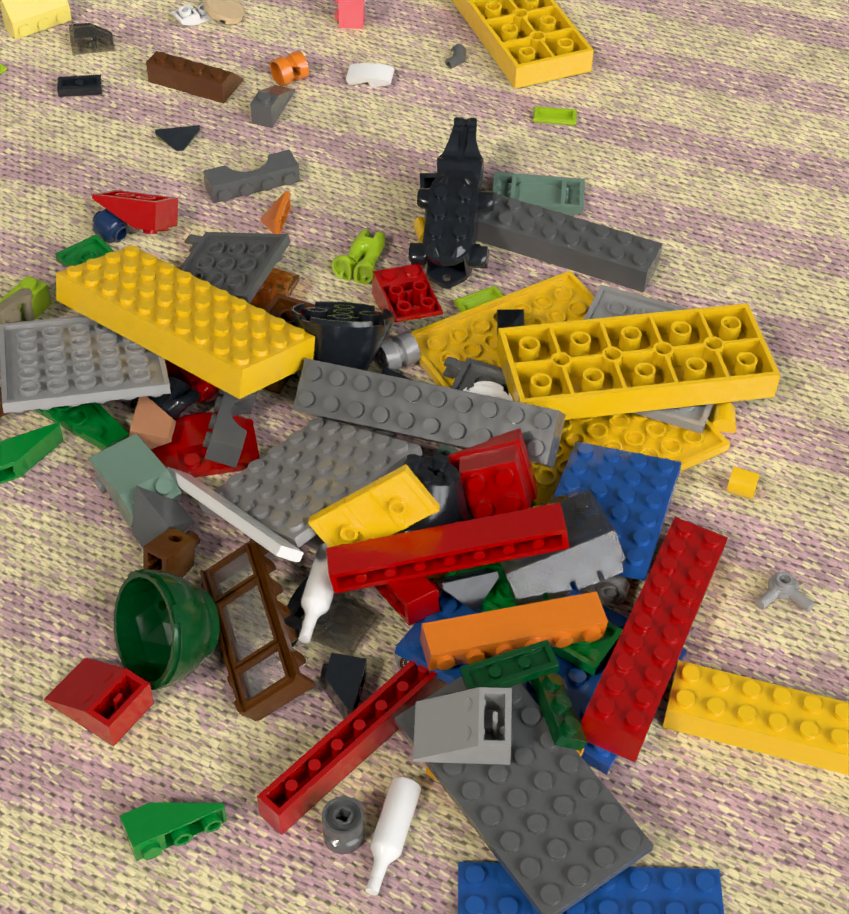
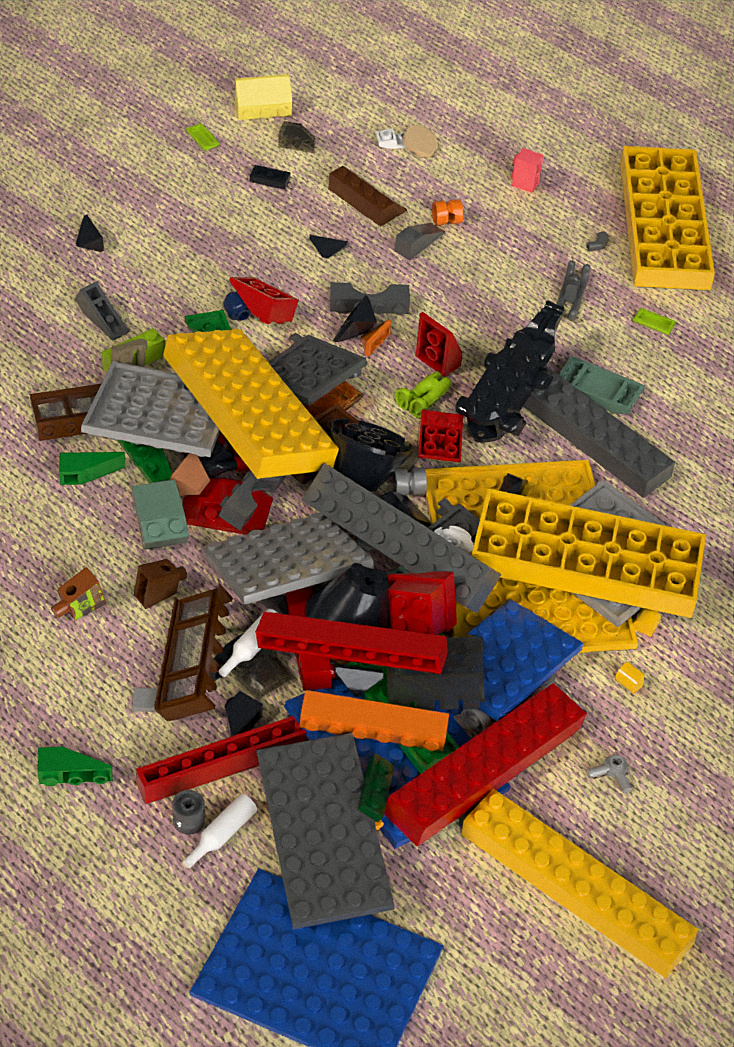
camera: 20 degrees right, 0 degrees up
red slope [44,658,154,747] -> none
dark green piece [114,569,220,690] -> none
dark grey slope [132,486,195,548] -> none
white tile [167,467,304,562] -> none
yellow container [308,464,440,547] -> none
white slope [346,63,394,88] -> none
light grey slope [413,687,512,765] -> none
lime tile [453,285,504,312] -> none
dark green plate [460,639,559,690] -> none
none -> dark orange torso [51,567,106,620]
none -> light grey tile [133,688,158,712]
none -> black slope [333,295,377,342]
none -> red slope [415,312,463,377]
none -> dark grey piece [556,260,591,322]

